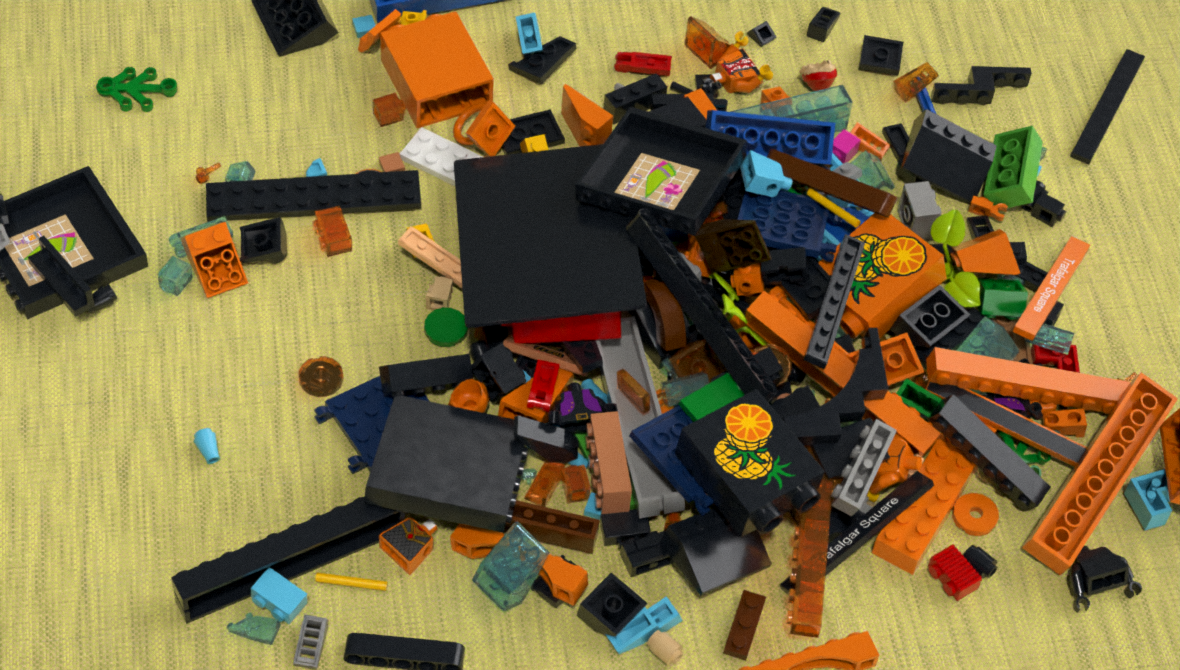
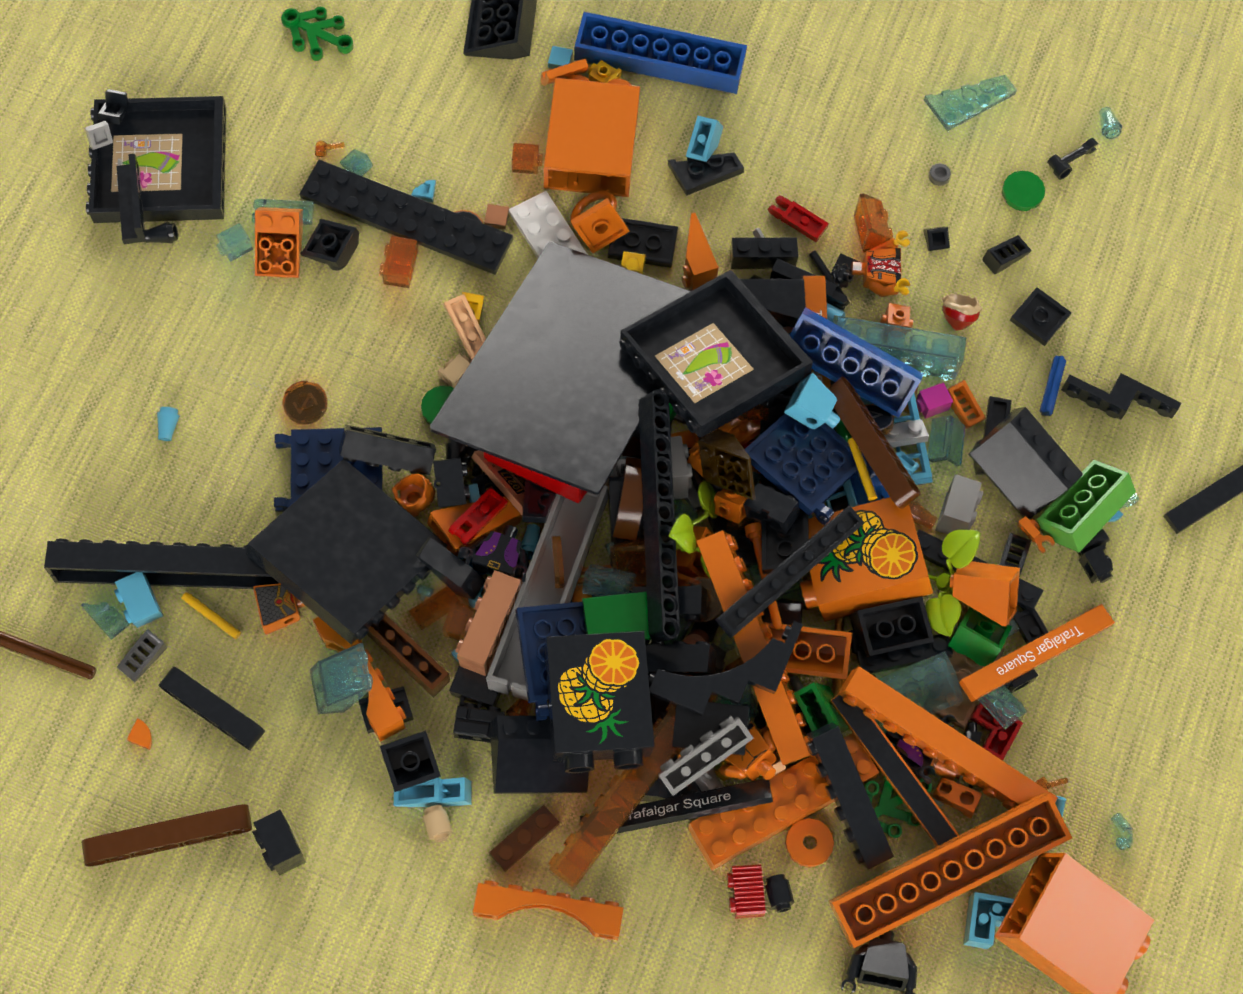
camera: 30 degrees right, 15 degrees up
clear orange slope [893,62,939,102] -> none

